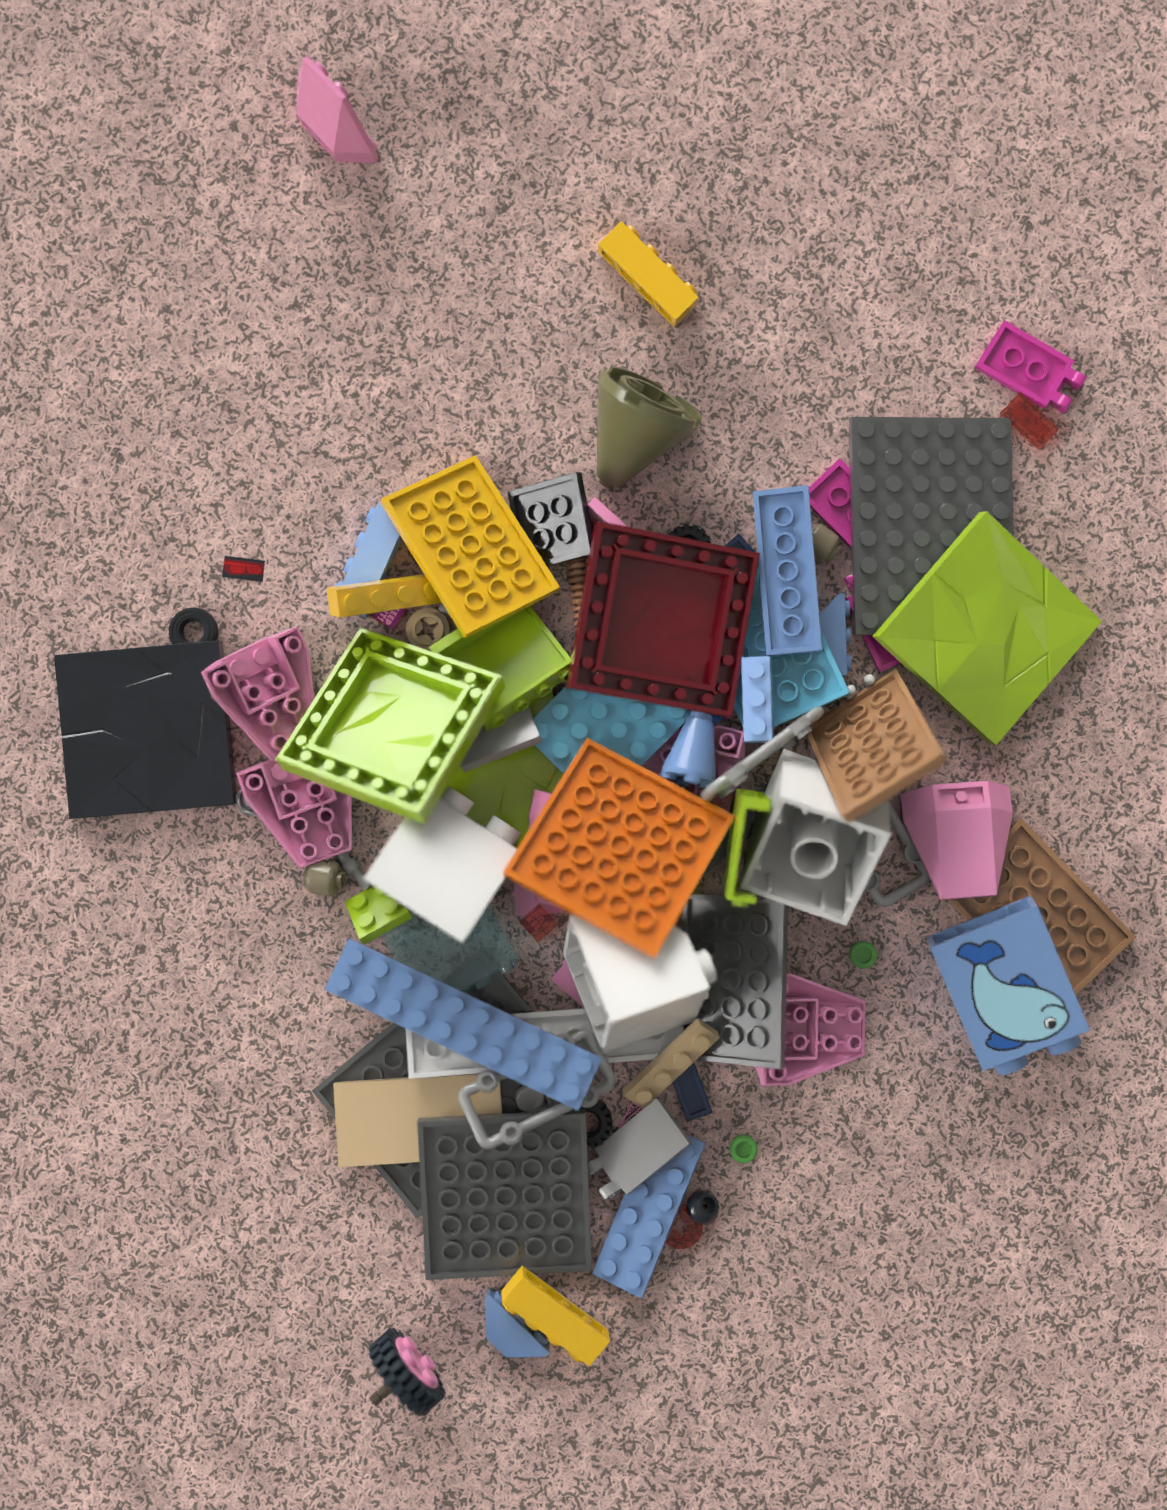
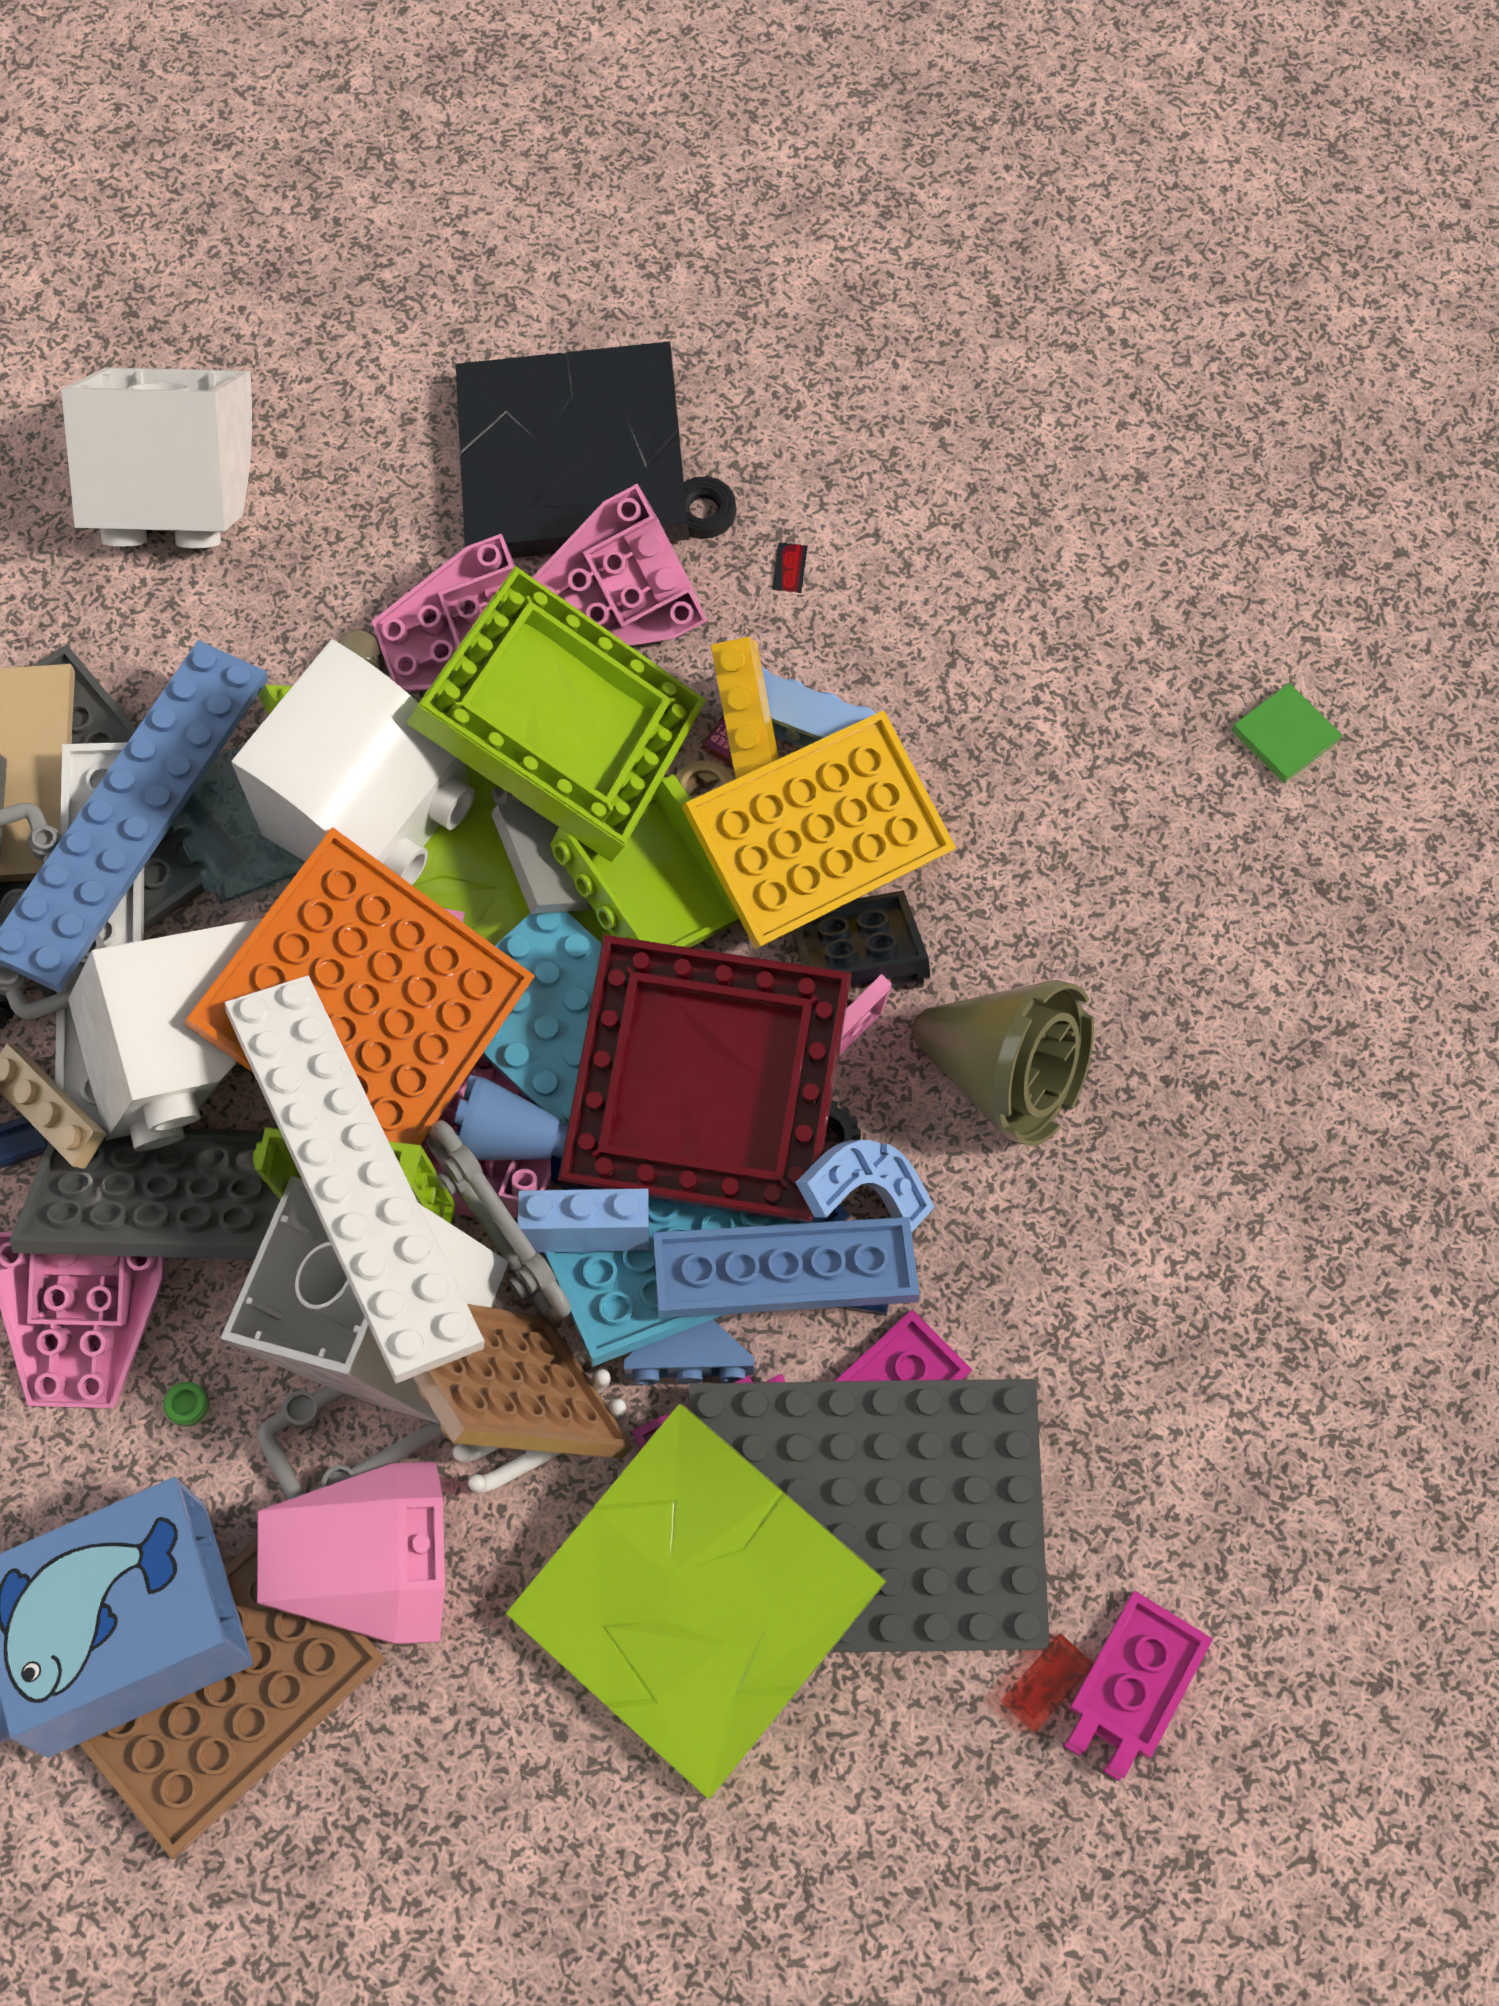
camera: 90 degrees right, 20 degrees down
bright pink wedge [296,56,379,163] -> none
yellow brick [598,221,699,328] -> none
dark tan head [812,524,841,564] -> none
none -> white brick [61,367,252,548]
none -> white plate [225,975,485,1384]
none -> light blue plate [795,1140,935,1233]
none -> bright green tile [1231,683,1342,783]

